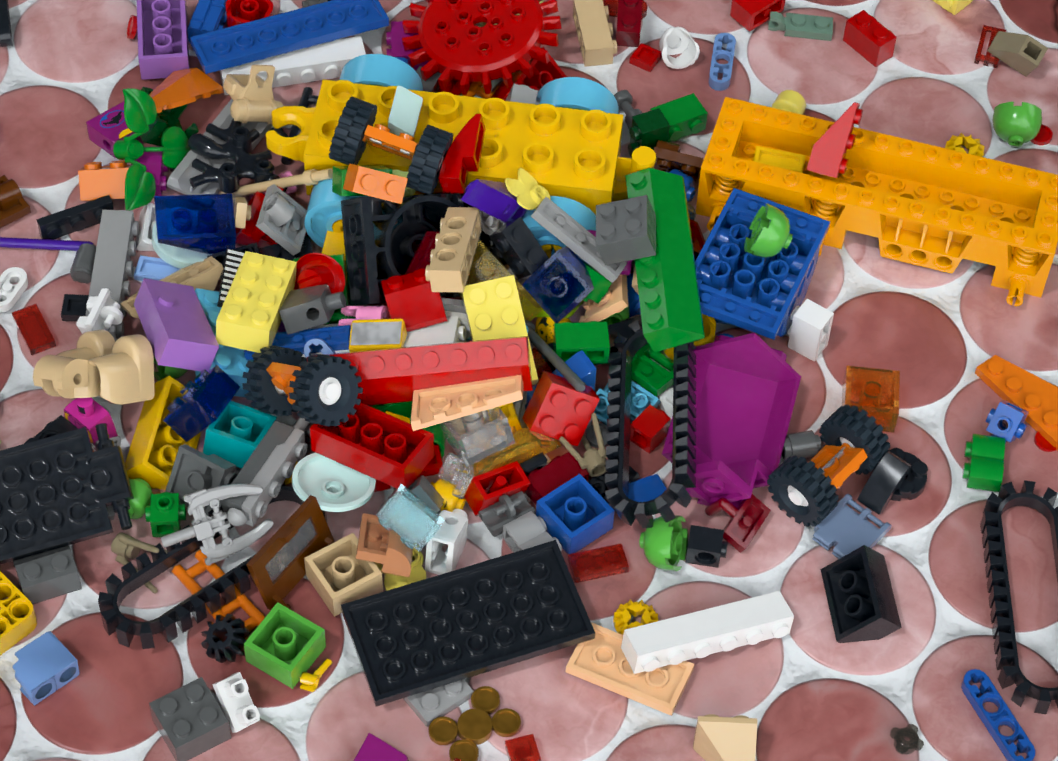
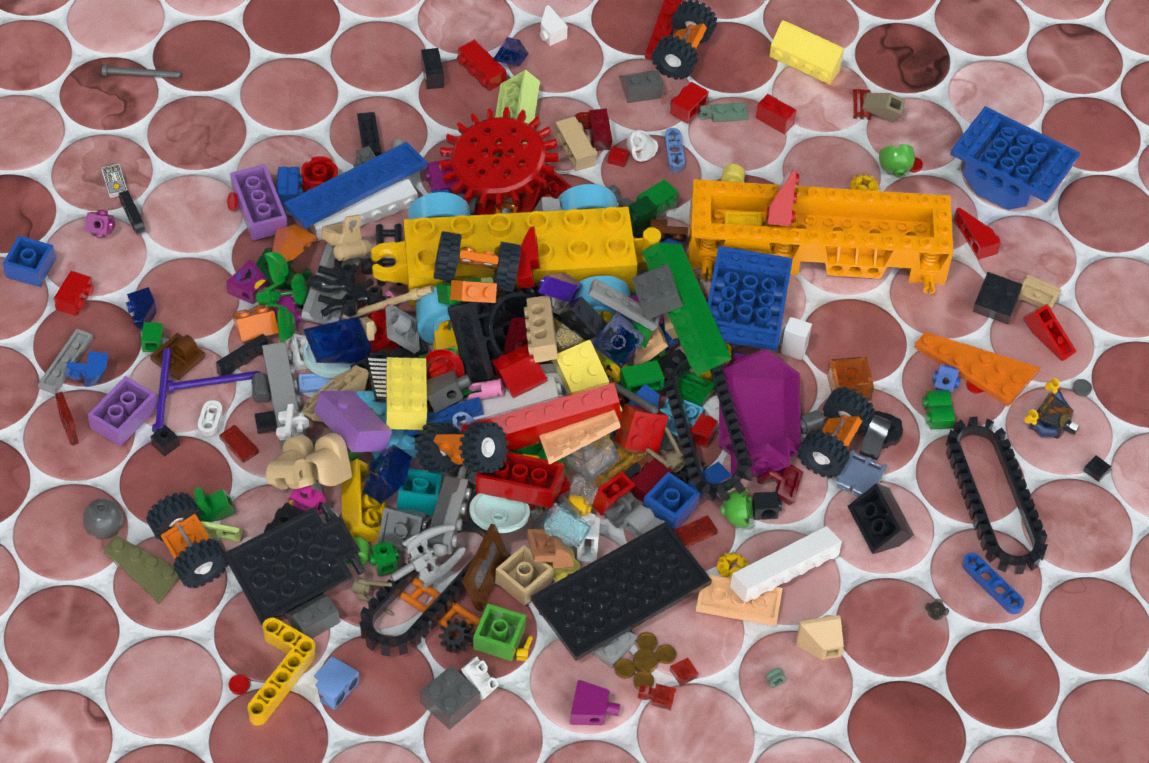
camera: 15 degrees left, 0 degrees up
flat silver slope [349,319,407,352] -> none
light aqua slope [388,85,423,137] -> none
light yellow plate [505,167,551,210] -> none
bright green cylinder [744,204,793,257] -> none

